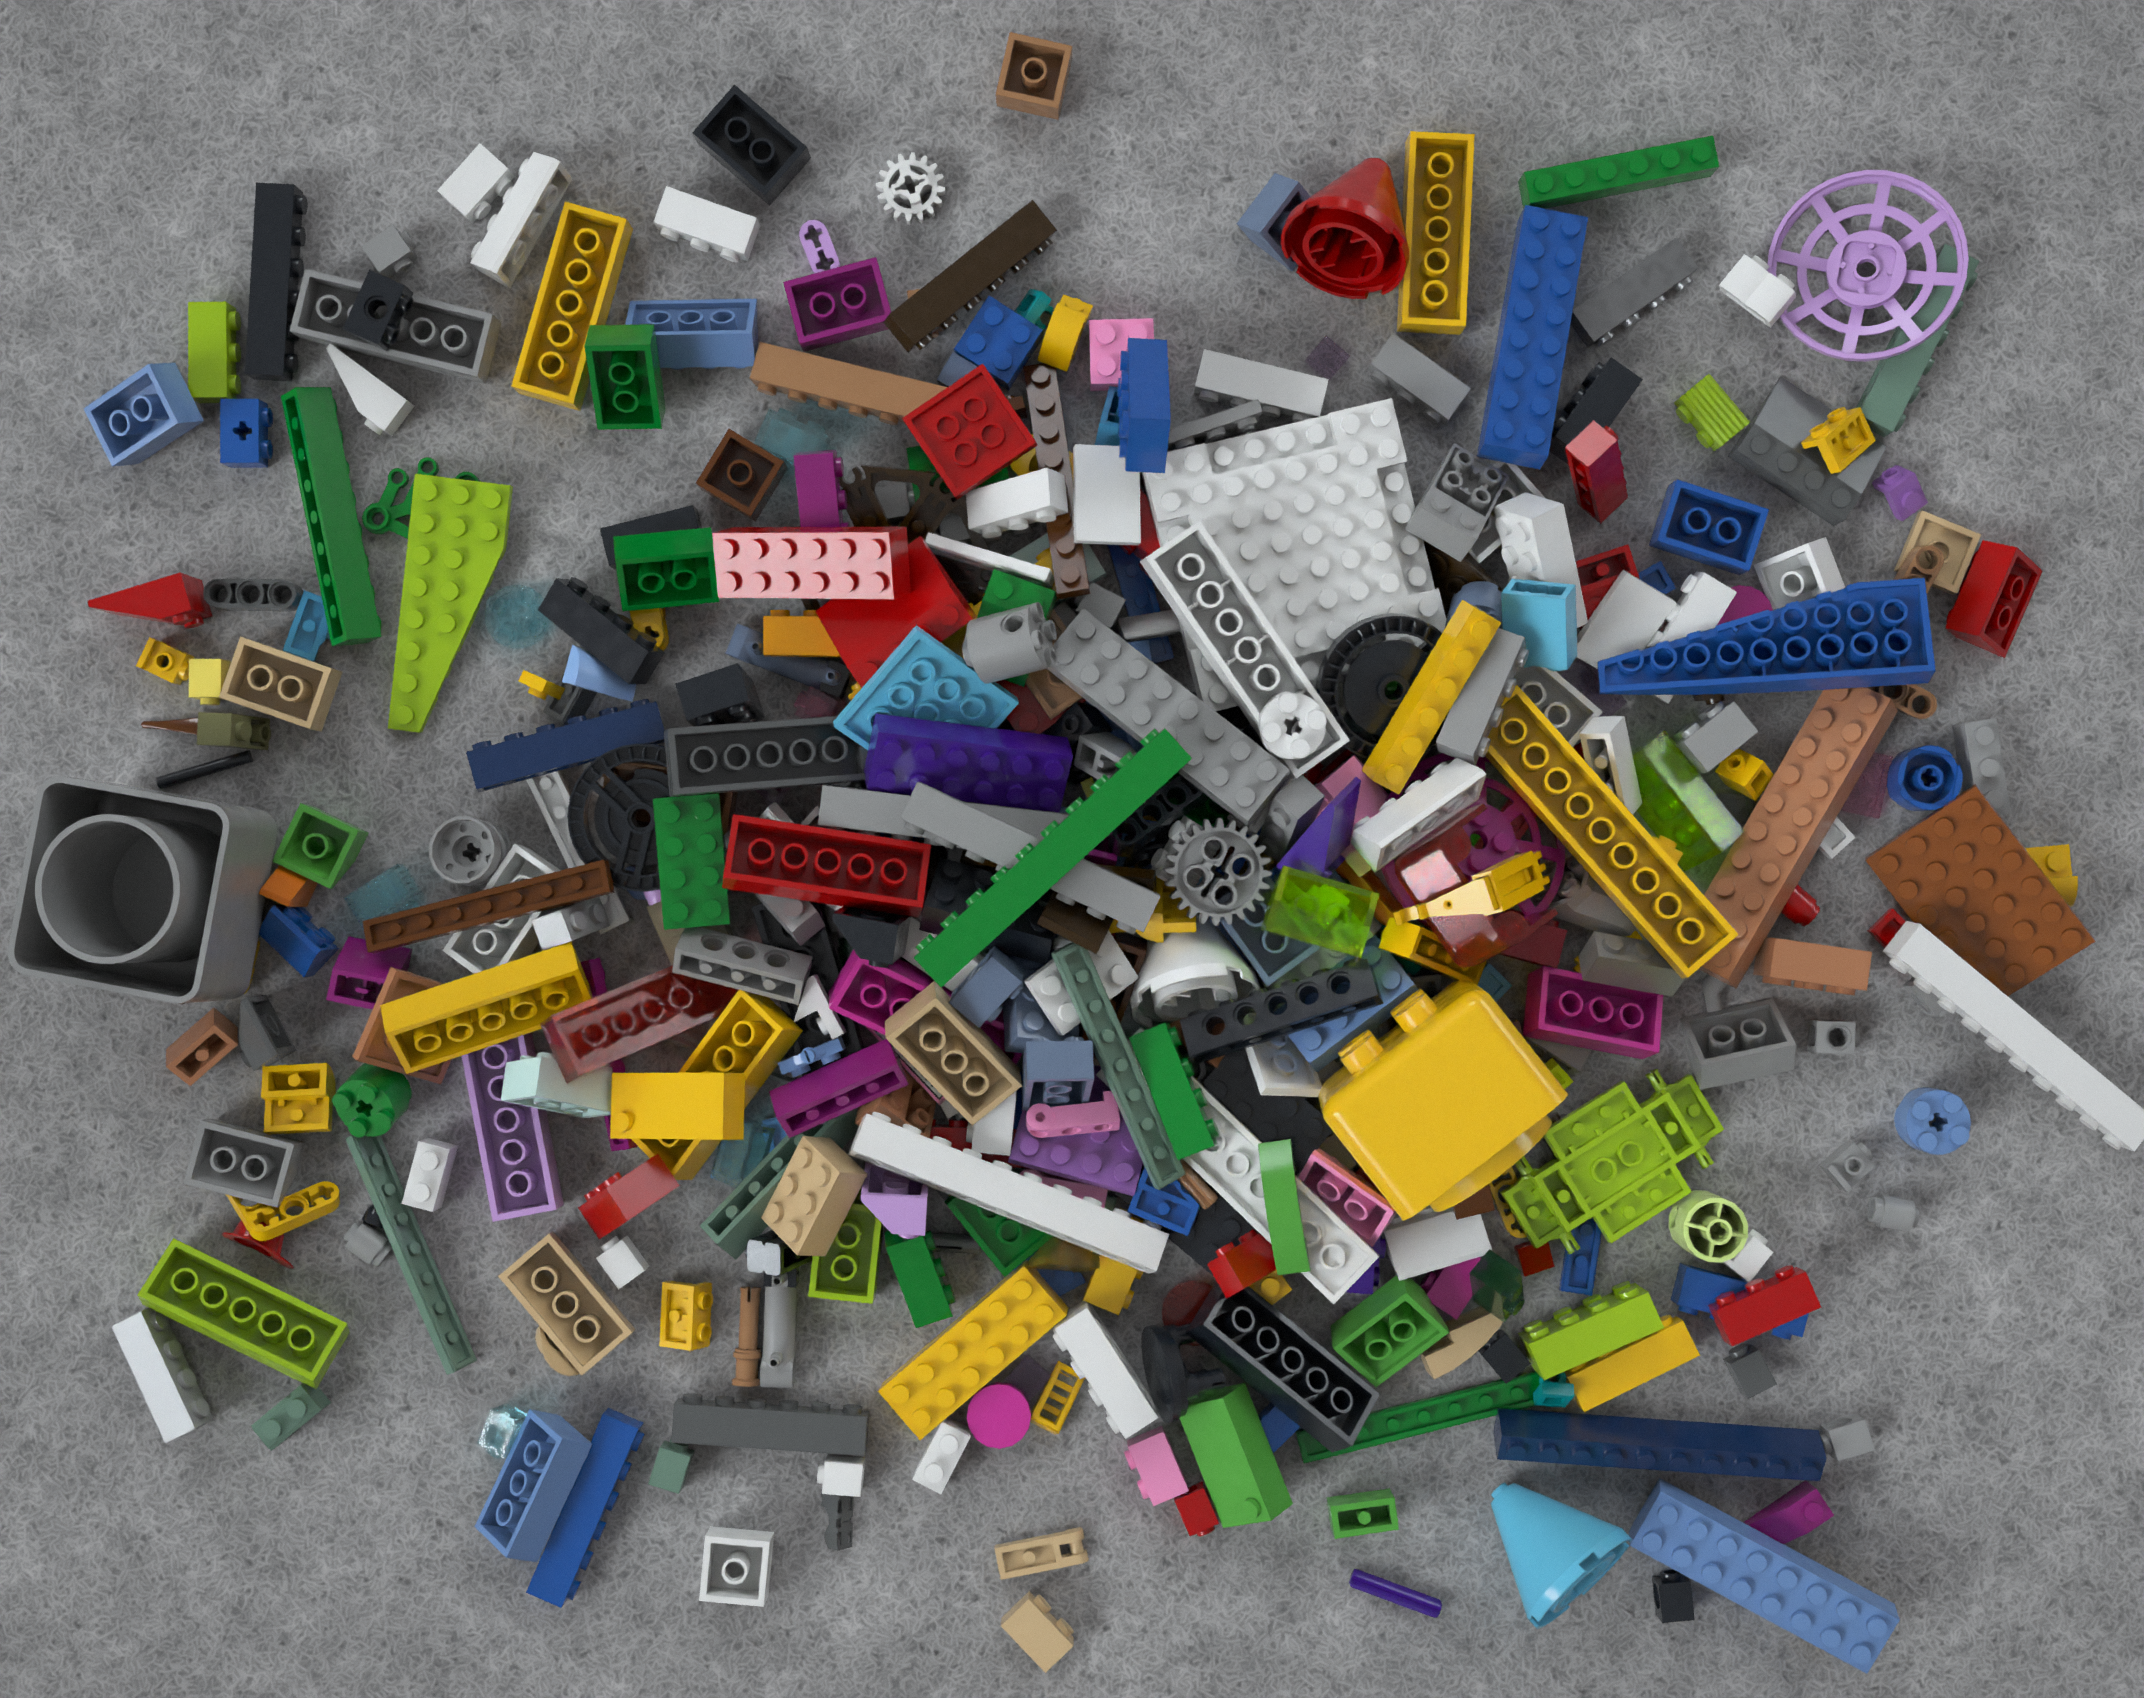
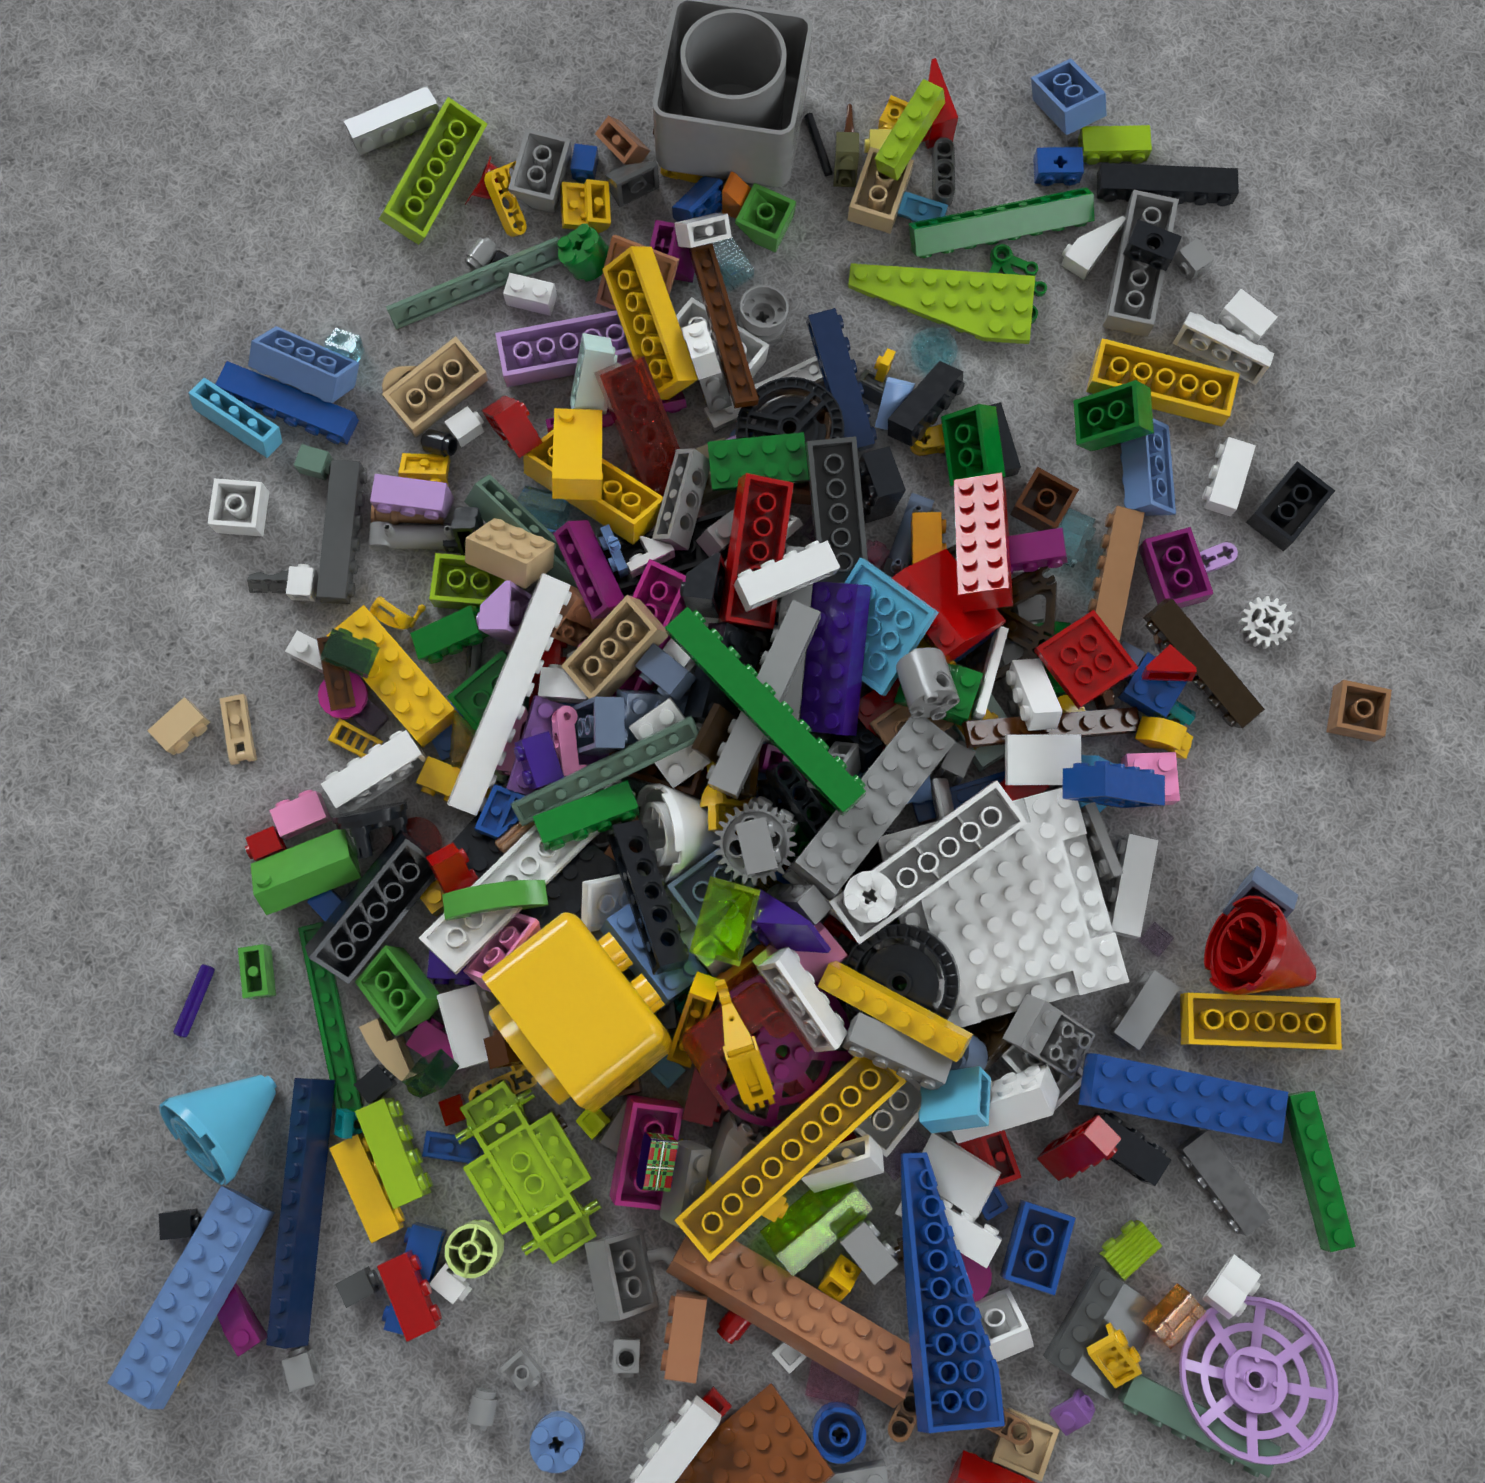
camera: 85 degrees right, 10 degrees down
sand green brick [251,1383,331,1451] -> none
none -> medium azure brick [188,378,283,458]
none -> reddish brown plate [316,634,356,712]
none -> clear green brick [321,628,380,679]
none -> lavender slope [370,474,454,520]
none -> yellow helmet [370,596,426,629]
none -> black brick [421,429,458,457]
none -> dark purple brick [514,731,564,790]
none -> blue brick [570,144,599,184]
none -> piece [636,1132,679,1192]
none -> white brick [674,213,732,248]
none -> white brick [682,321,721,380]
none -> white brick [734,540,840,612]
none -> light grey brick [735,817,782,876]
none -> lime brick [874,79,945,181]
none -> red slope [1142,644,1197,681]
none -> clear orange brick [1142,1283,1206,1350]

